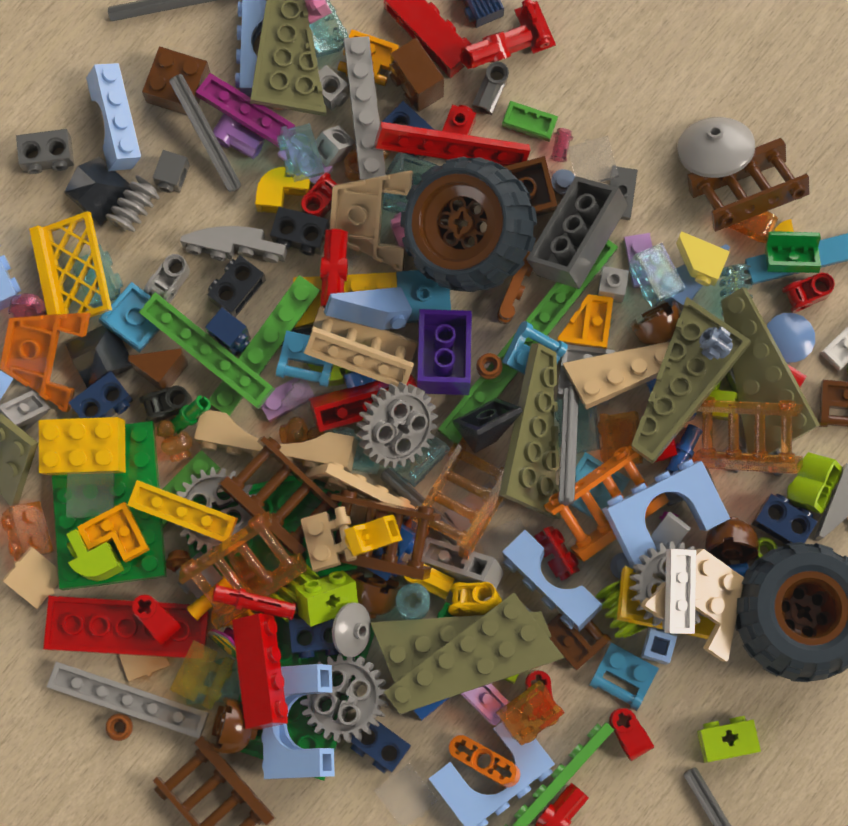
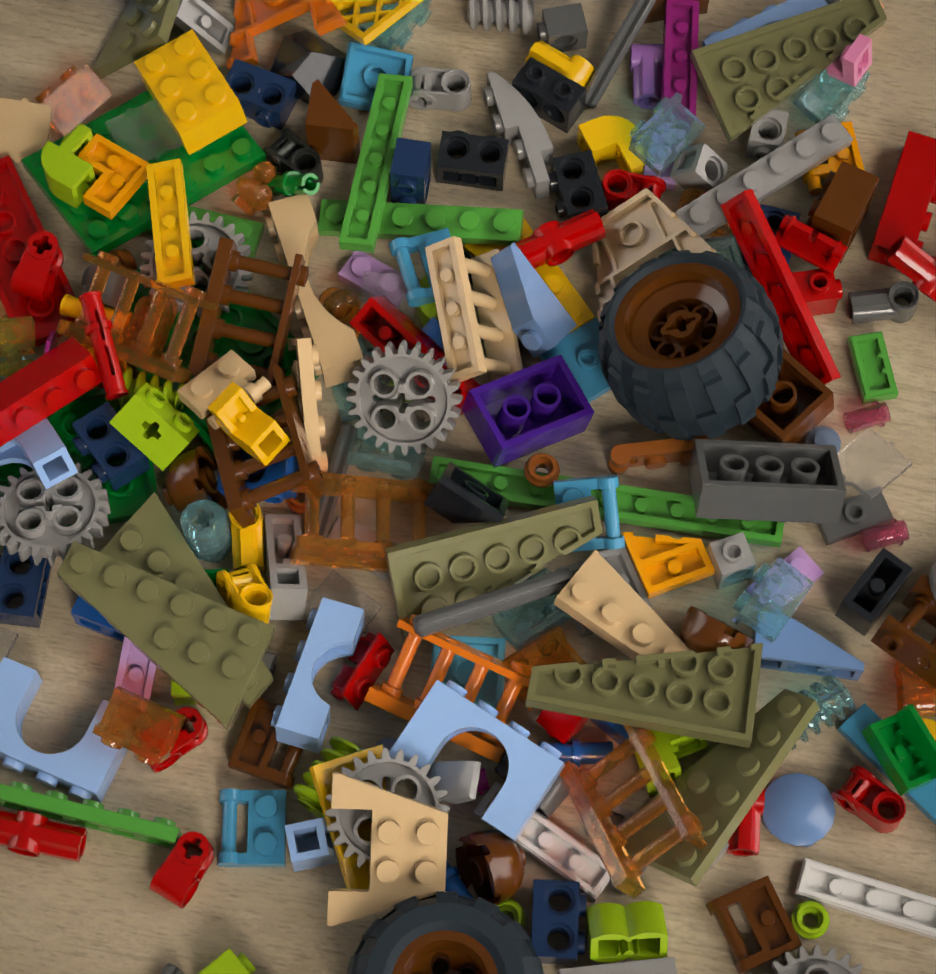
camera: 60 degrees right, 10 degrees down
light grey dish [332,602,371,657] -> none
orange beam [449,735,520,787] -> none
white plate [665,549,696,634] -> none
light yellow slope [676,231,730,286] -> none
sand blue gear [699,326,733,360] -> none
none -> white tile [474,782,618,902]
none -> black brick [512,57,587,133]
none -> yellow piece [525,40,595,87]
none -> red hinge [775,215,848,275]
none -> black brick [835,548,913,637]
none -> clear pink pin [861,518,909,552]

